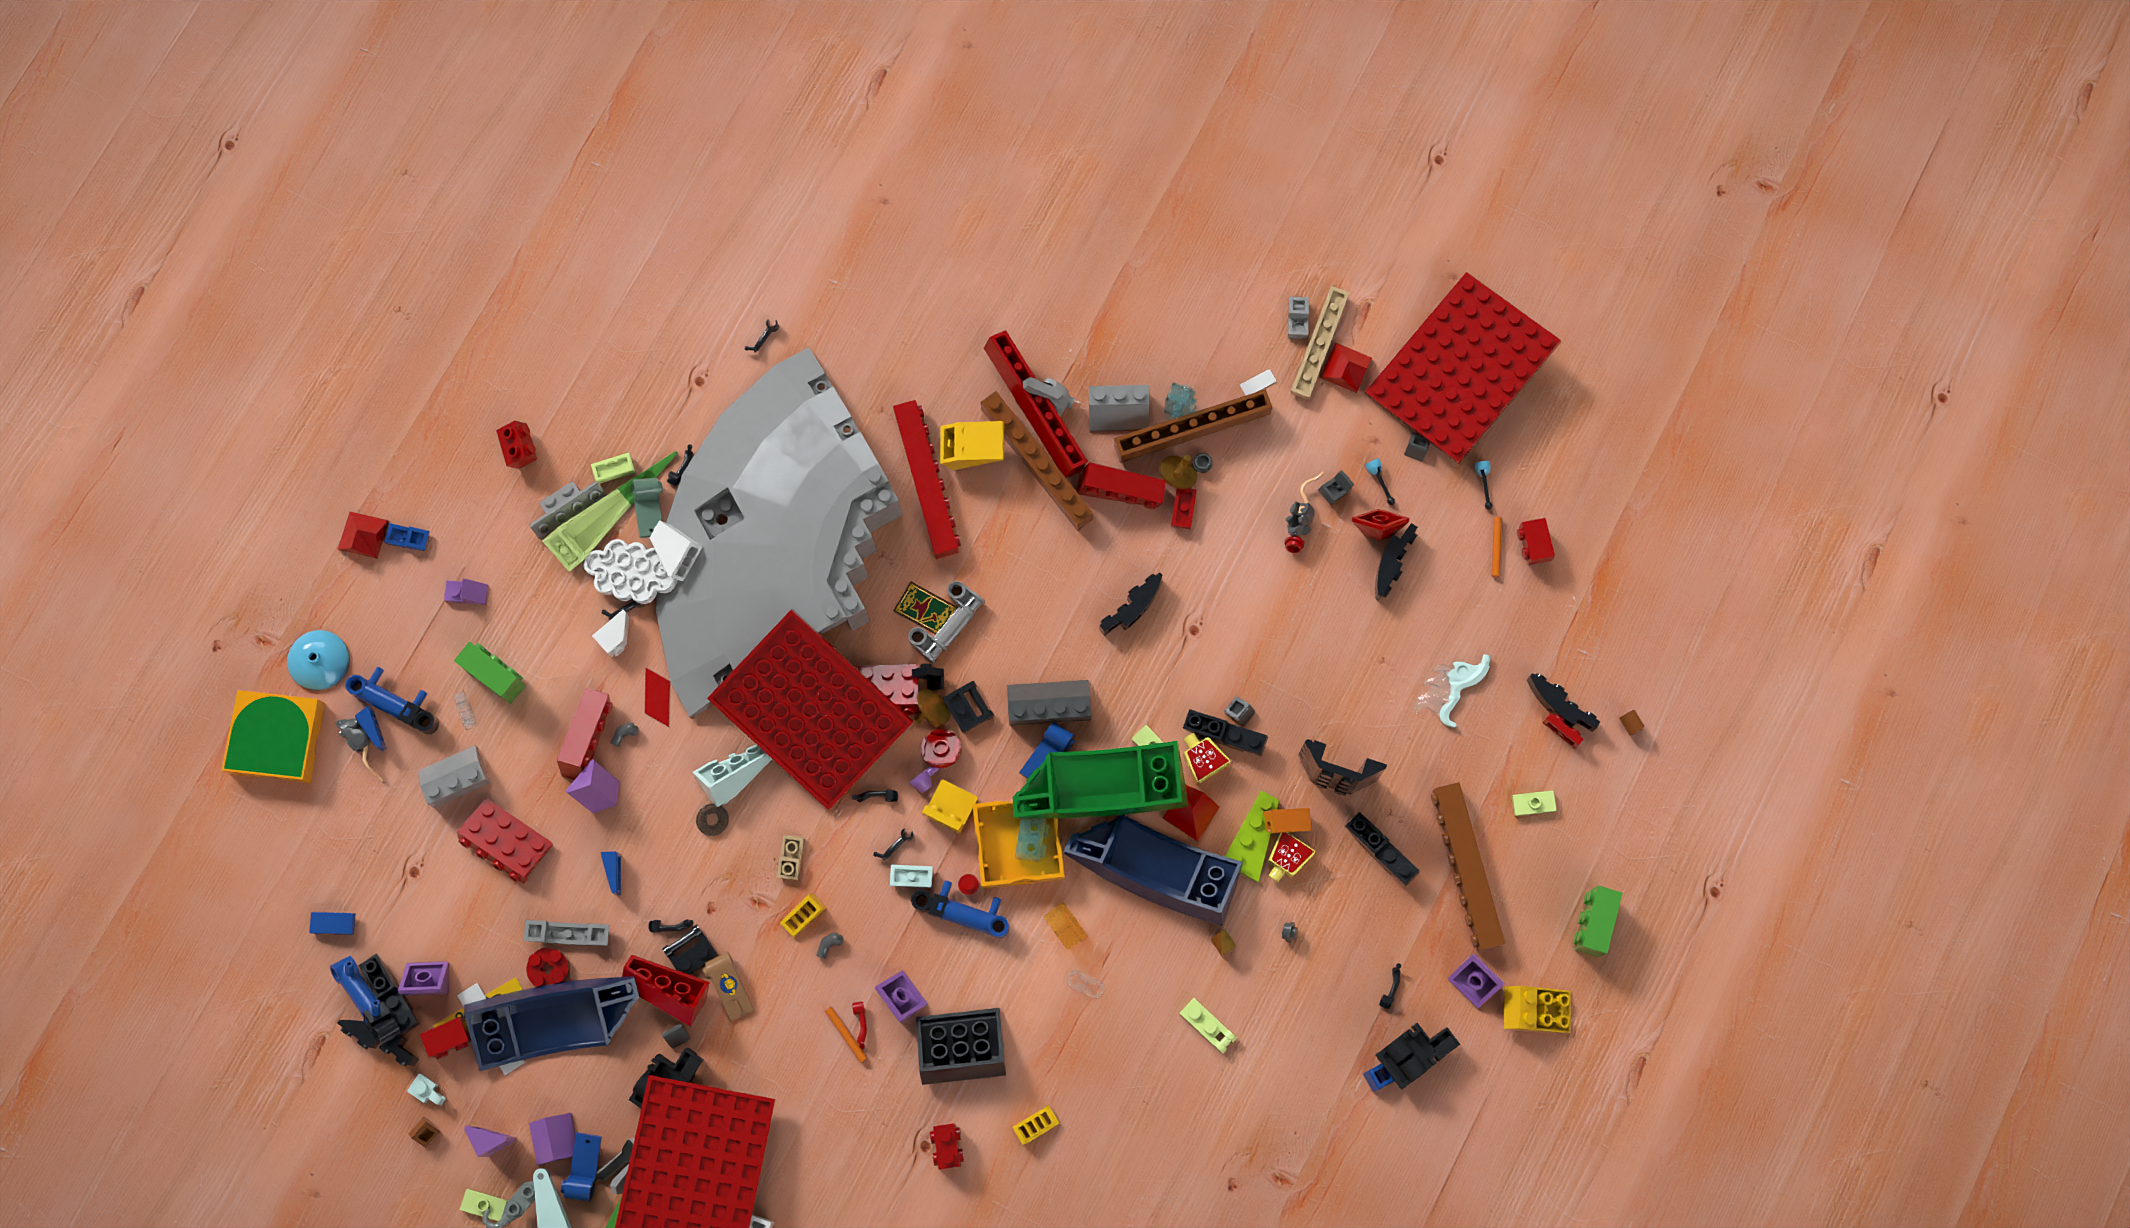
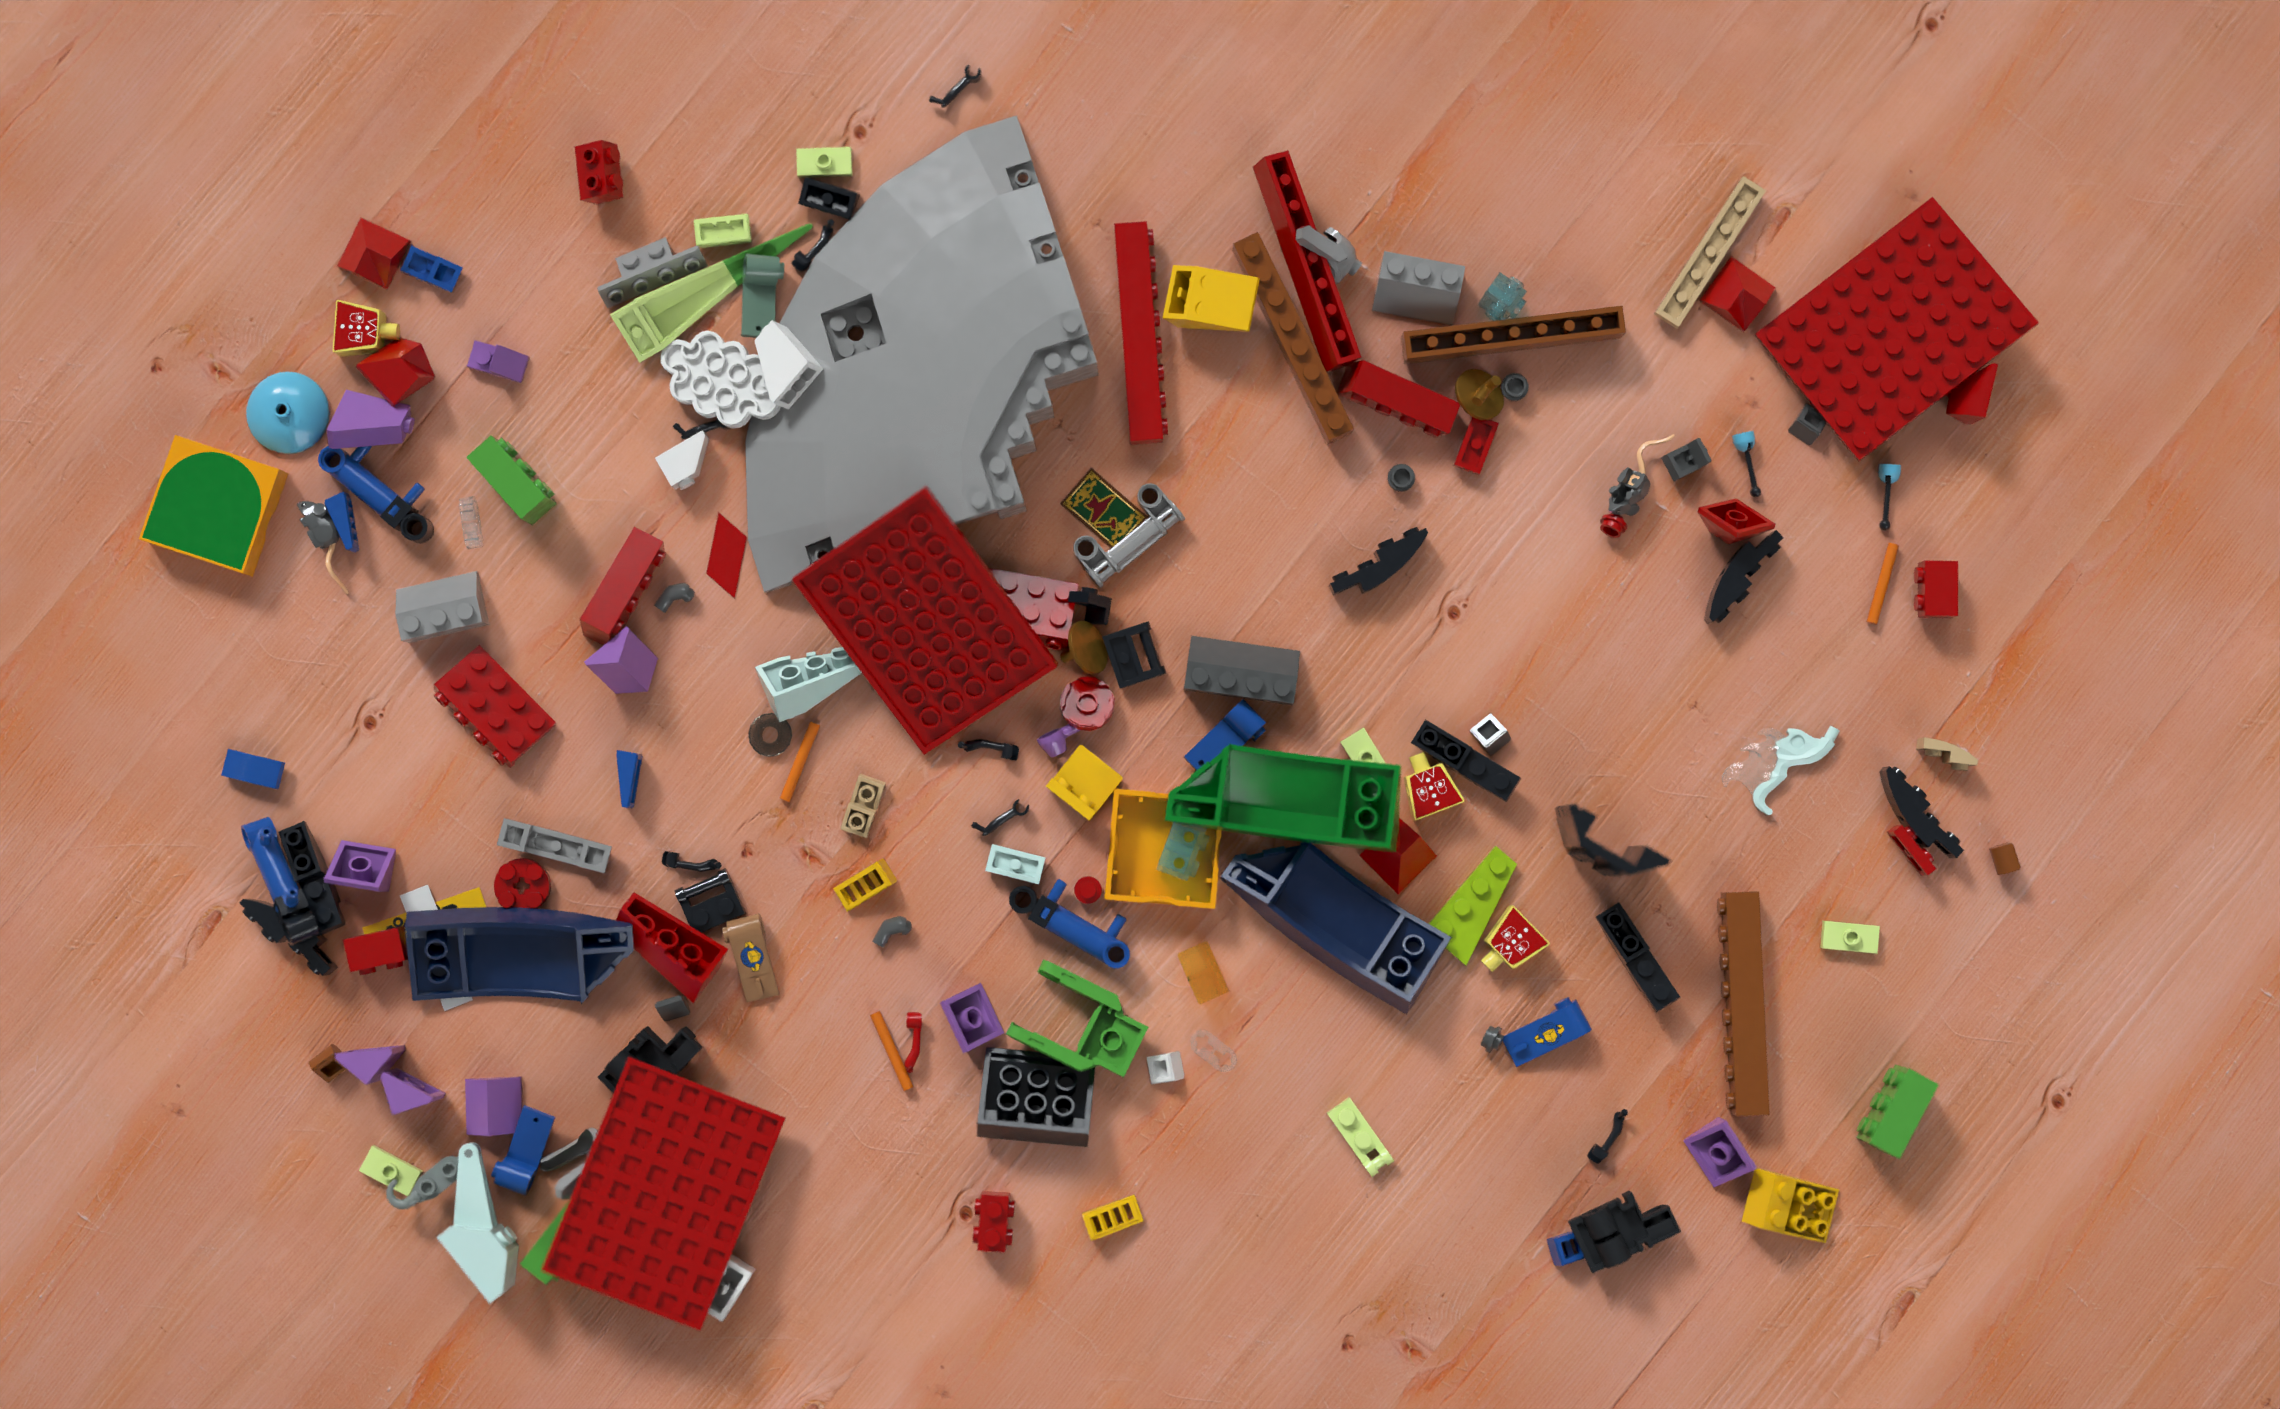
camera: 10 degrees right, 10 degrees up
light aqua plate [407,1073,447,1106] -> none
pearl gold slope [1211,929,1236,957] -> none
white sticker [1240,369,1276,395] -> none
orange hinge [1263,808,1312,833] -> none
light grey slope [1288,297,1309,339] -> none
none -> medium lavender slope [326,390,414,449]
none -> torso [332,300,400,357]
none -> medium lavender slope [335,1045,405,1085]
none -> red slope [356,337,435,407]
none -> orange bar [780,721,820,802]
none -> yellowish green plate [796,147,852,178]
none -> black slope [798,177,860,220]
none -> bright green plate [1006,959,1148,1078]
none -> white slope [1146,1051,1184,1084]
none -> dark grey plate [1387,464,1415,492]
none -> blue door [1503,997,1592,1067]
none -> tan slope [1916,738,1978,771]
none -> red slope [1946,363,1998,425]

